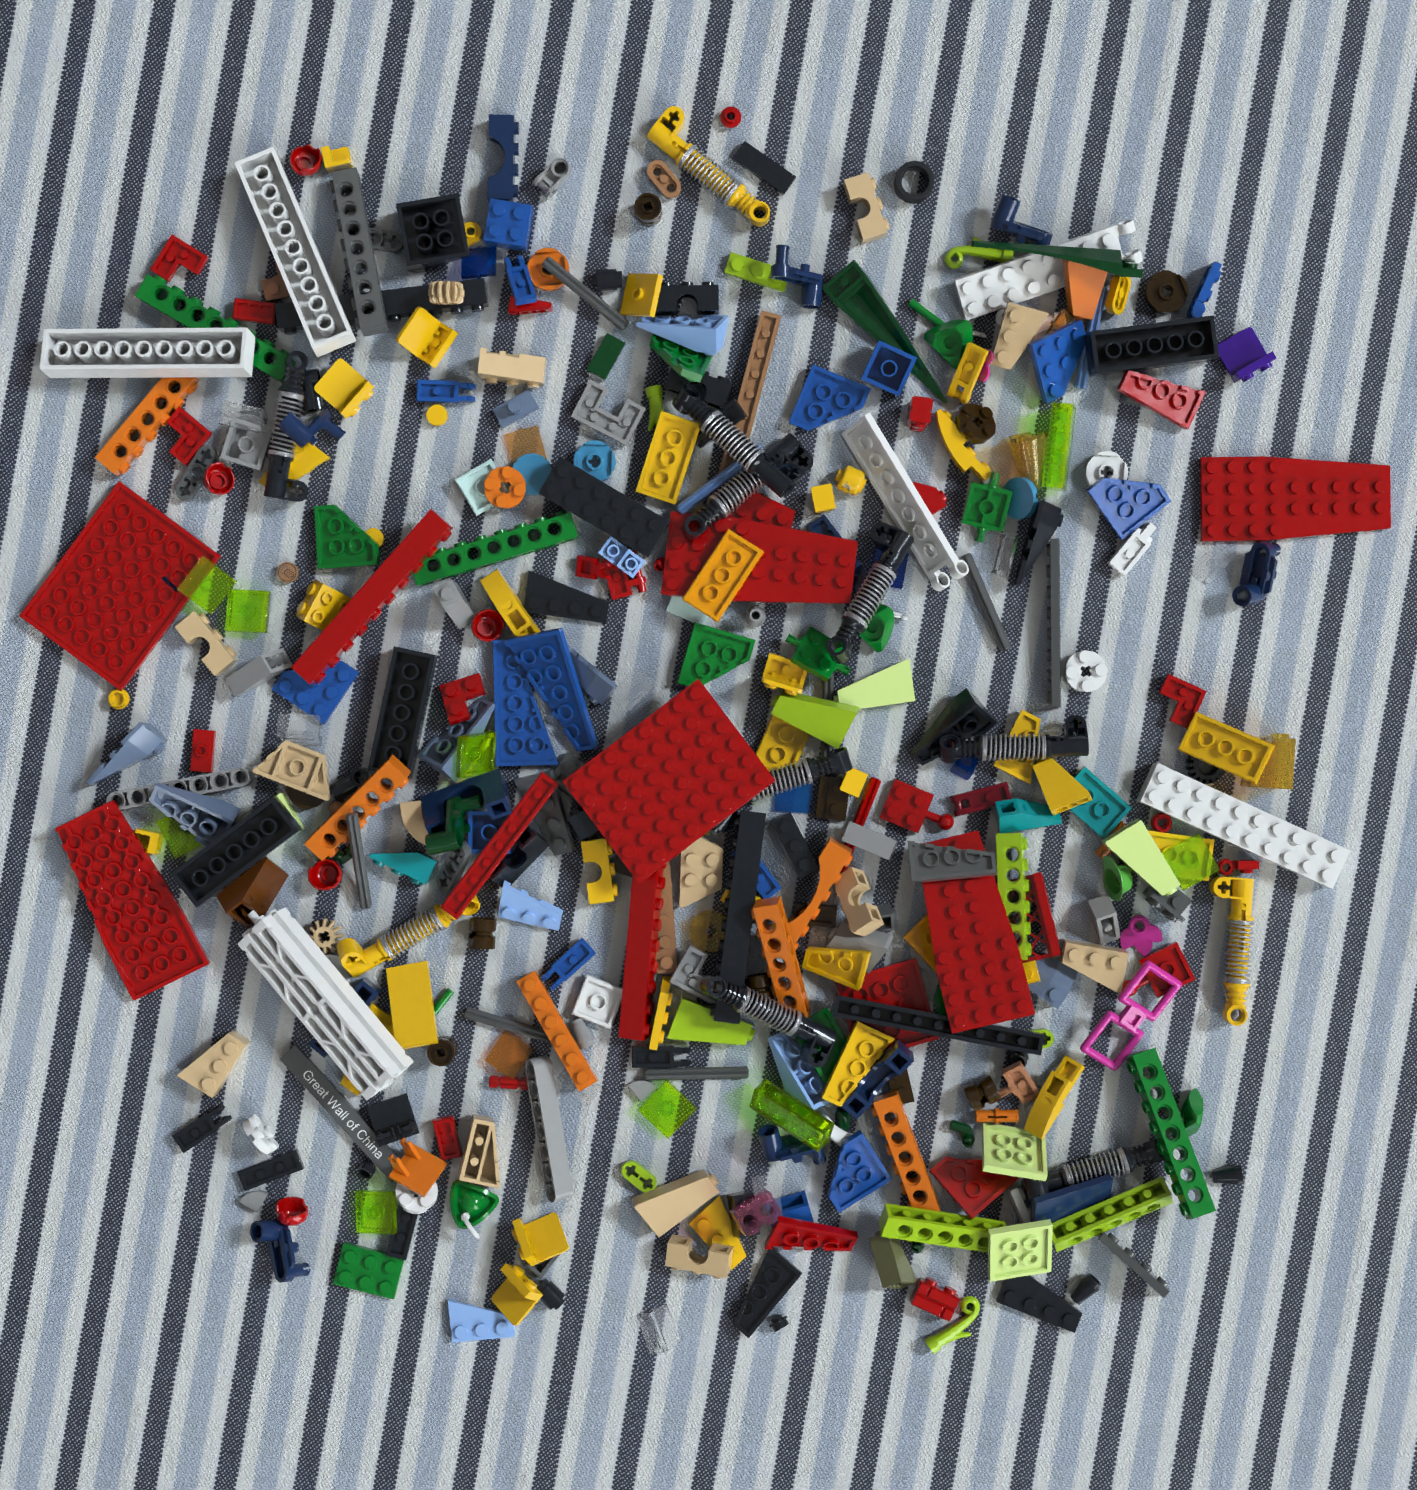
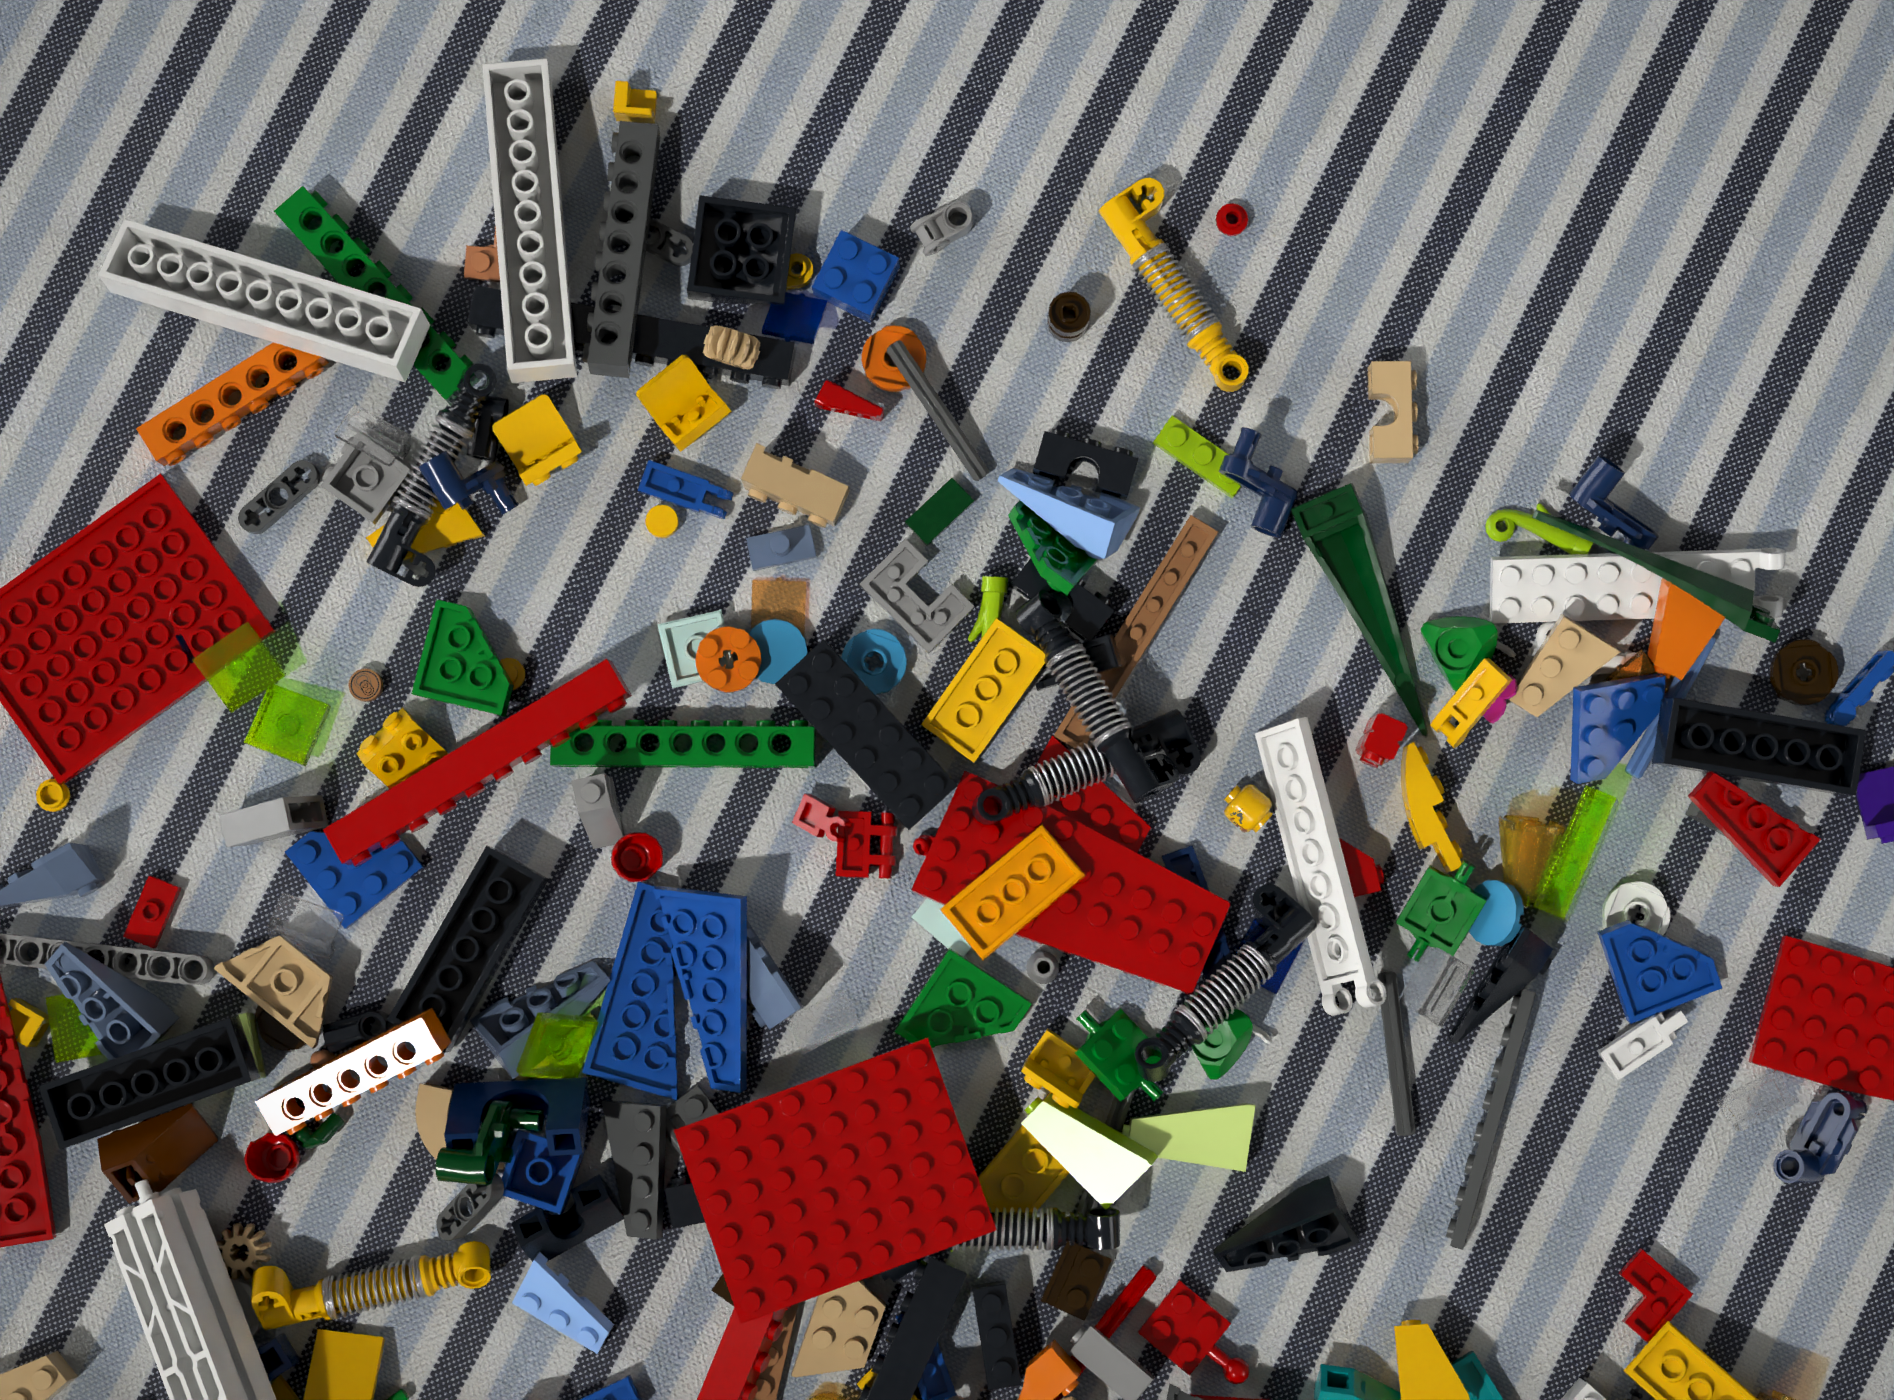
camera: 20 degrees right, 5 degrees down
red plate [150,234,209,283] -> none
red plate [166,406,213,466] -> none
tan arch [175,611,238,676] -> none
red hair [202,462,235,496] -> none
red plate [232,298,276,325] -> none
red hair [289,144,322,176] -> none
dark grey axle [346,812,372,909] -> none
teal slope [369,851,439,886] -> none
red plate [439,673,486,725] -> none
red tile [440,771,559,920] -> none
dark brown wheel [468,917,497,949] -> none
yellow slope [480,568,541,637] -> none
dark blue arch [487,114,520,204] -> none
blue hinge [504,255,537,305] -> none
black wing [524,571,609,624] -> none
yellow arch [581,838,618,904] -> none
black brick [592,269,622,291] -> none
light blue slope [597,535,645,578] -> none
yellow plate [620,273,663,317] -> none
medium nougat plate [647,160,681,199] -> none
medium blue axle [677,444,764,515] -> none
black tile [733,141,796,195] -> none
clear blue piece [774,780,814,814] -> none
blue plate [788,365,871,432] -> none
yellow panel [811,483,836,514] -> none
yellow panel [839,768,868,797] -> none
blue brick [860,340,917,397] -> none
black tyre [894,161,935,204] -> none
green bar [908,298,945,326] -> none
black piece [939,715,1089,764] -> none
clear blue slope [950,756,978,780] -> none
dark red plate [950,782,1012,817] -> none
dark brown plate [955,403,996,444] -> none
yellow wing [992,710,1041,785] -> none
white plate [1064,650,1108,692] -> none
yellow plate [1105,275,1131,315] -> none

